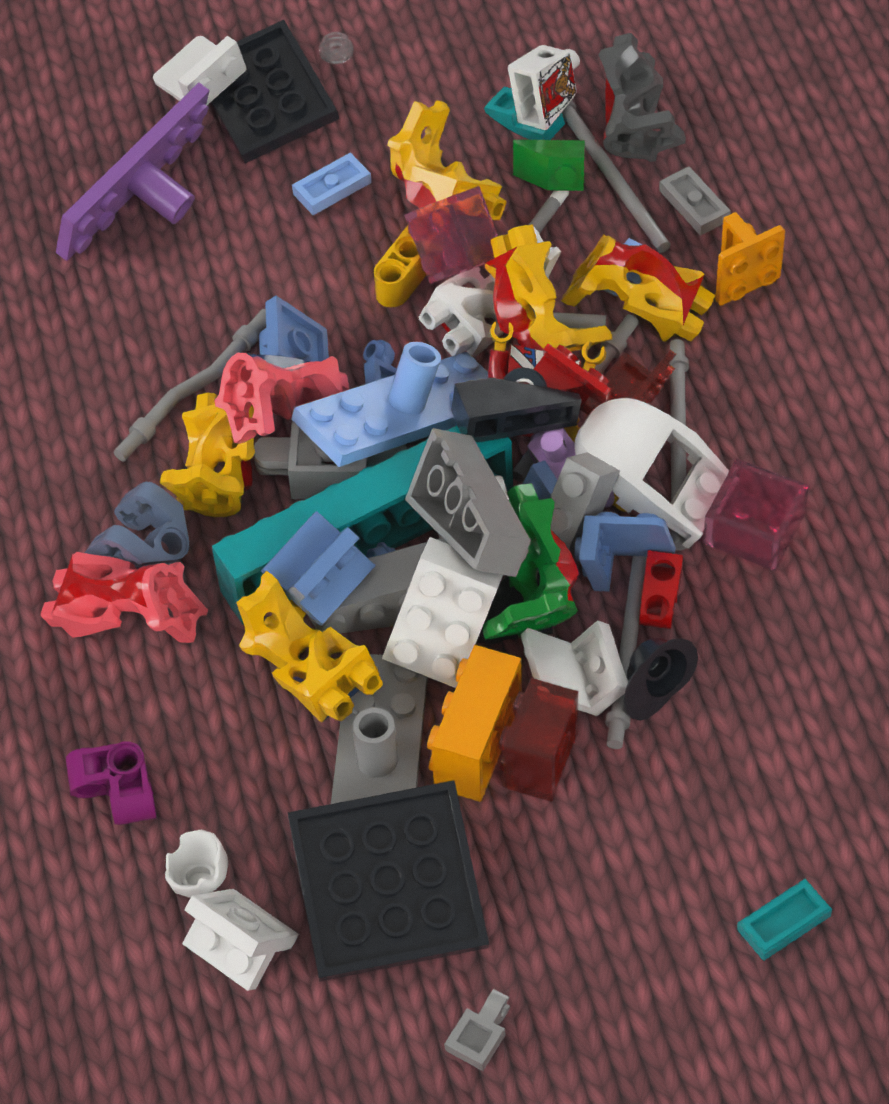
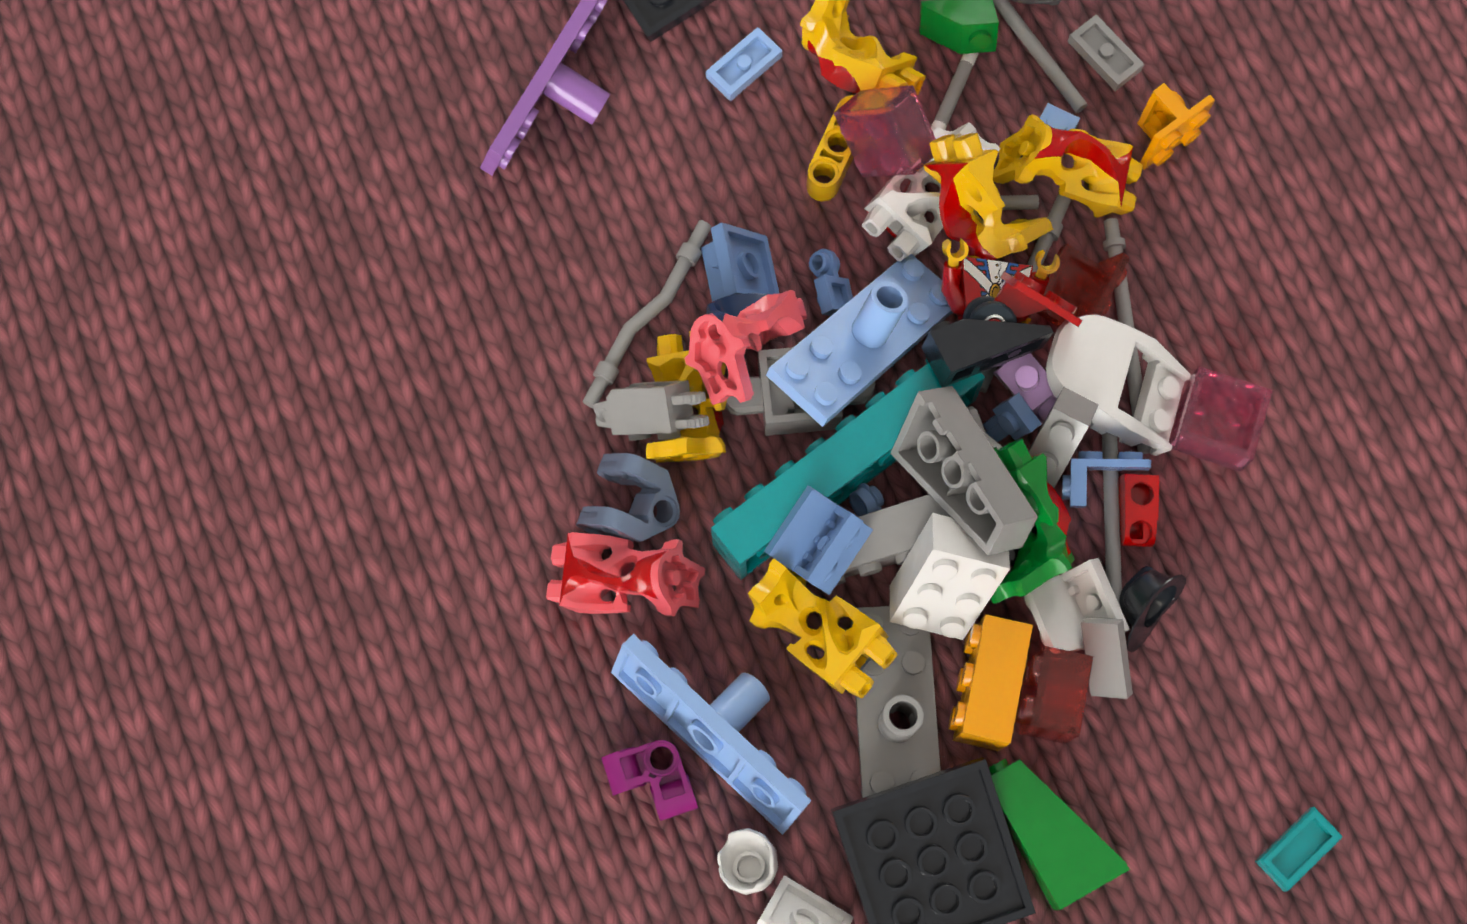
camera: 10 degrees left, 20 degrees up
none -> light grey hinge [593,380,710,441]
none -> light blue plate [611,634,811,835]
none -> green slope [989,758,1130,910]
none -> light grey tile [1081,618,1133,699]

